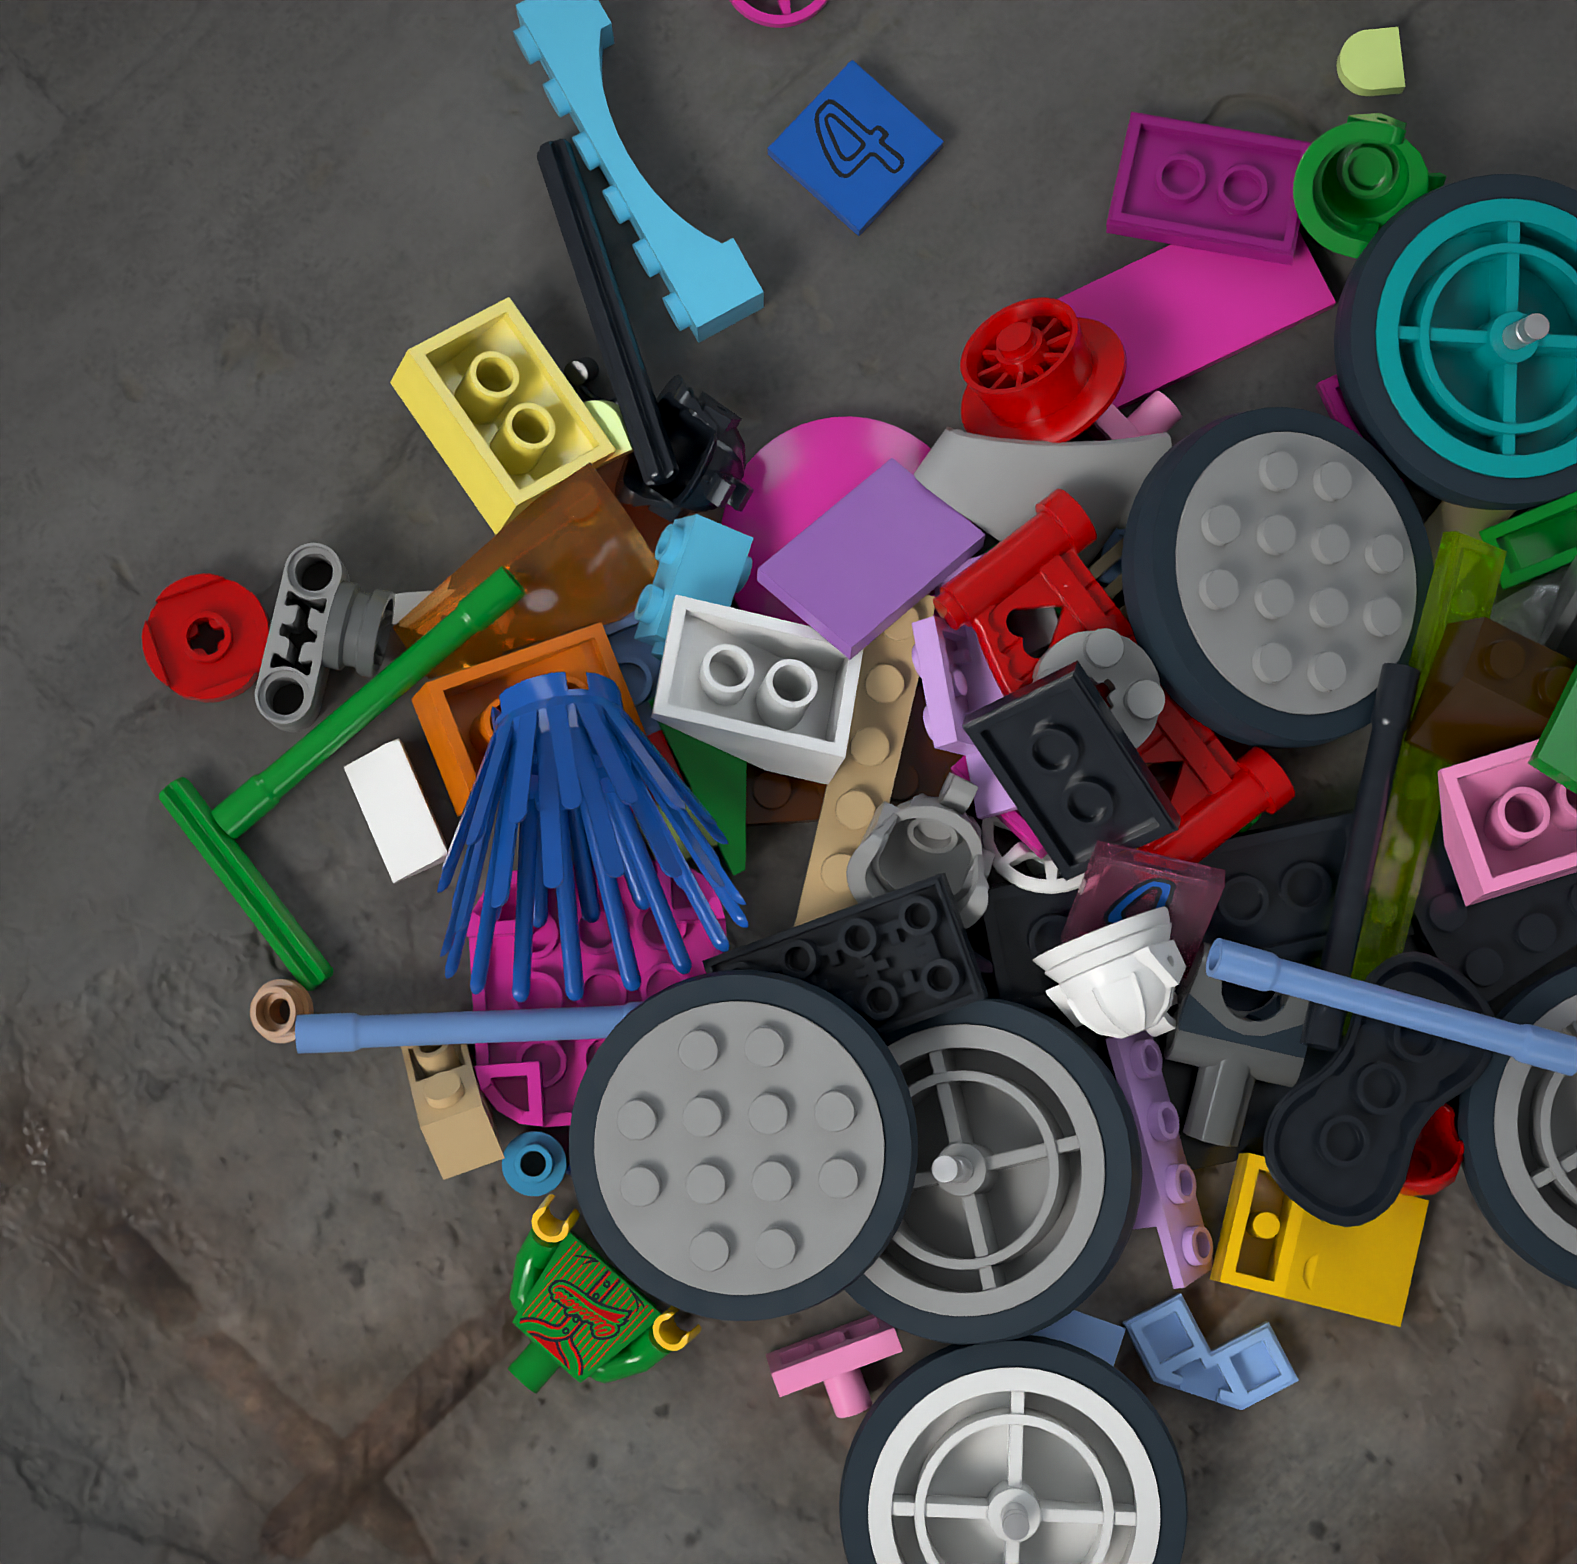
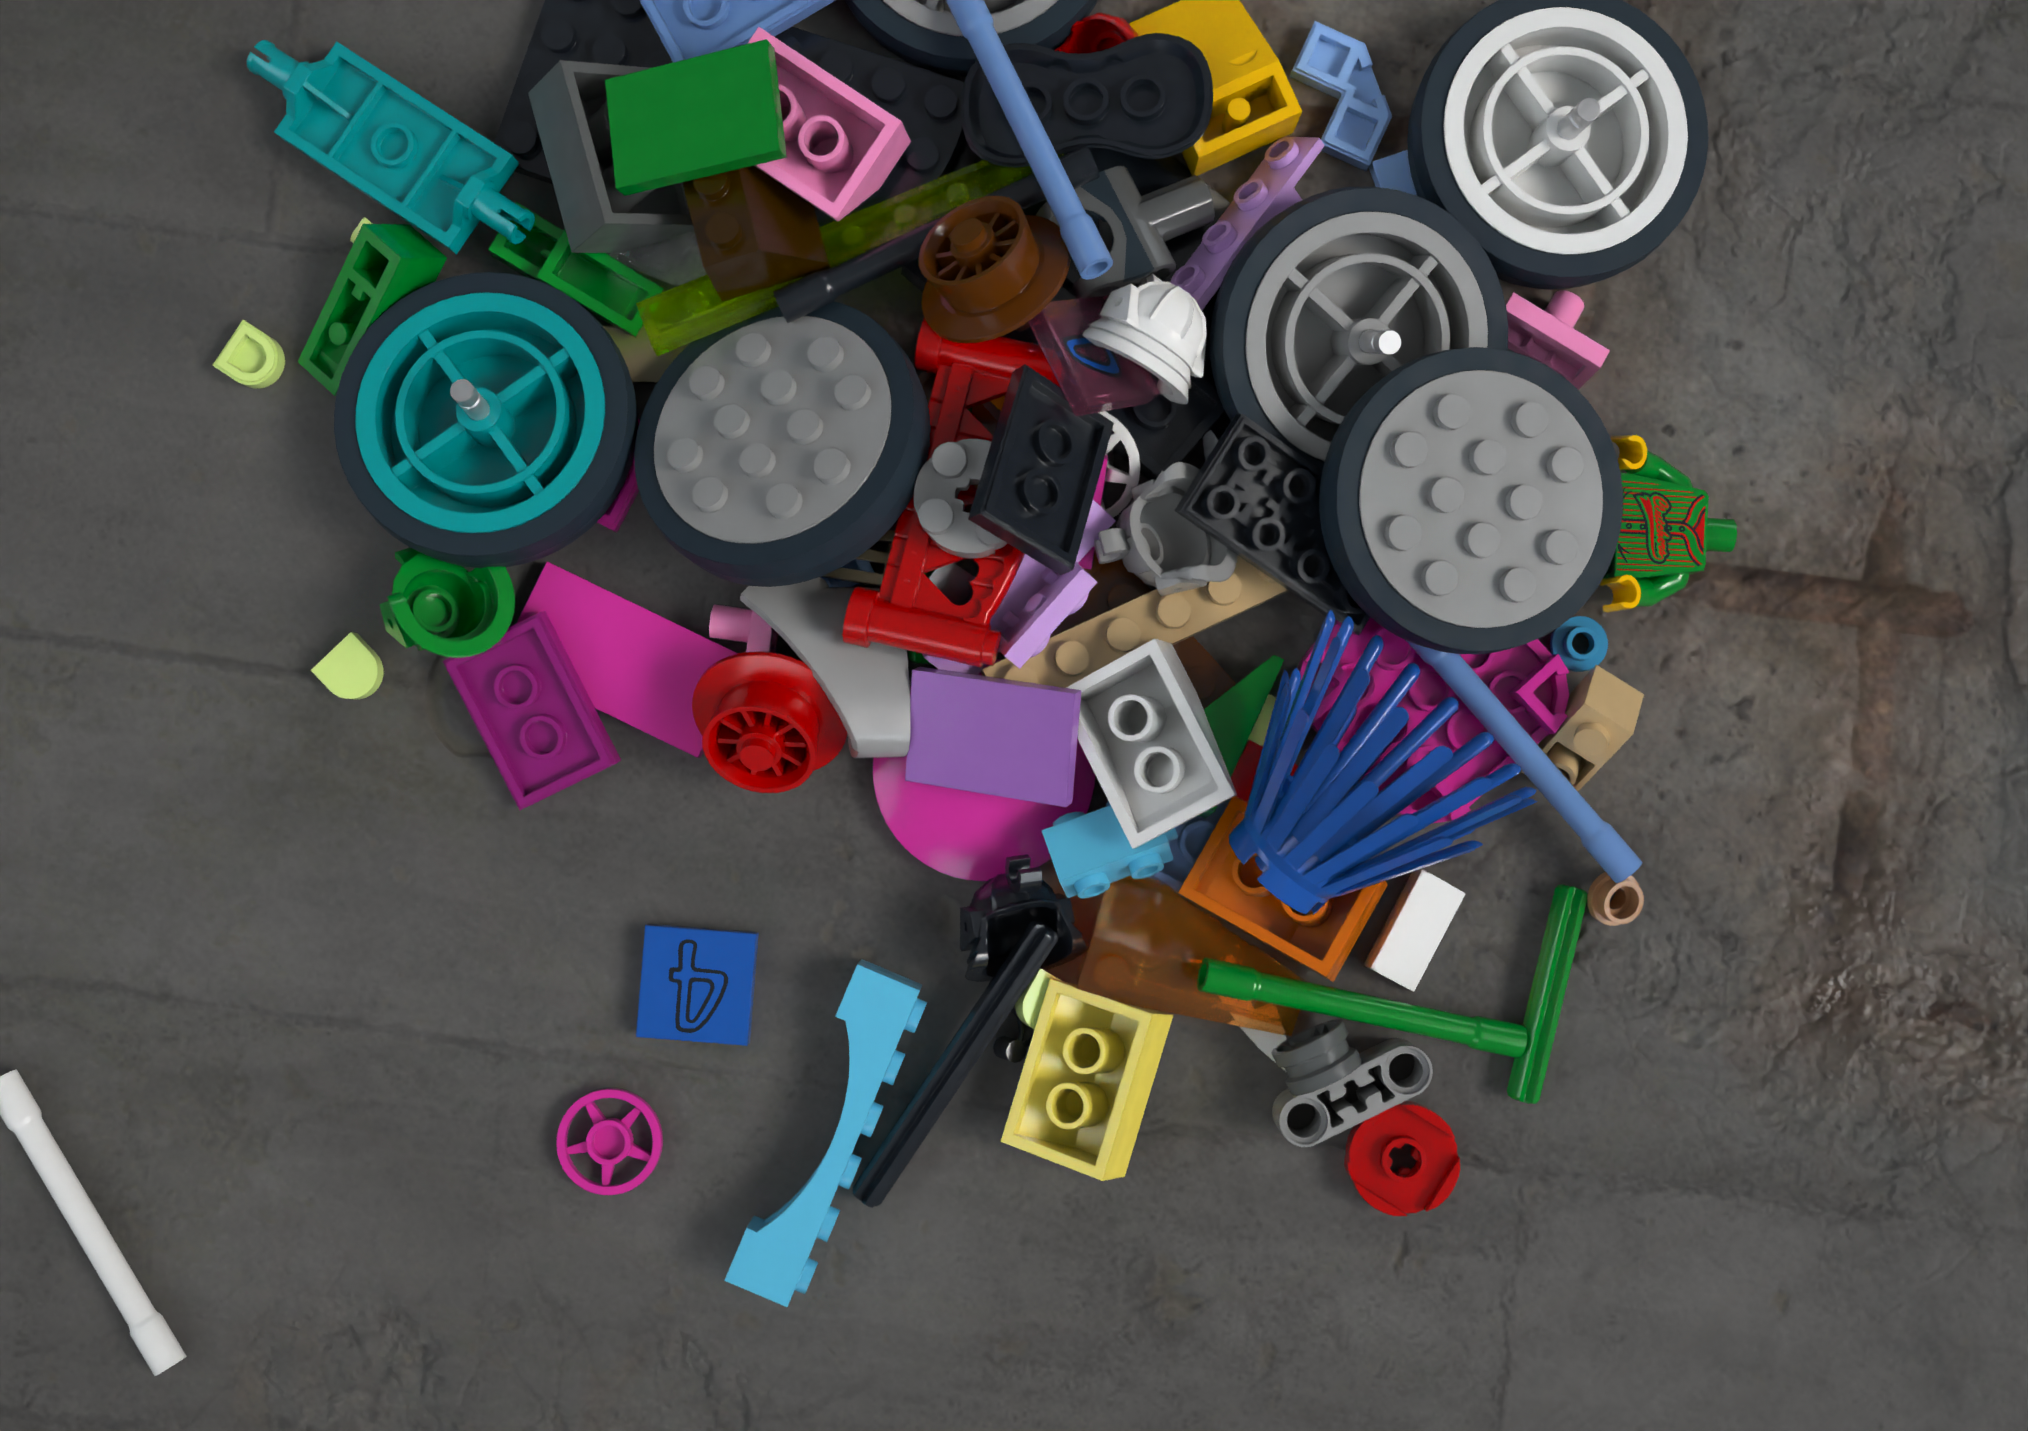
camera: 120 degrees left, 5 degrees up
none -> reddish brown piece [919,196,1071,343]

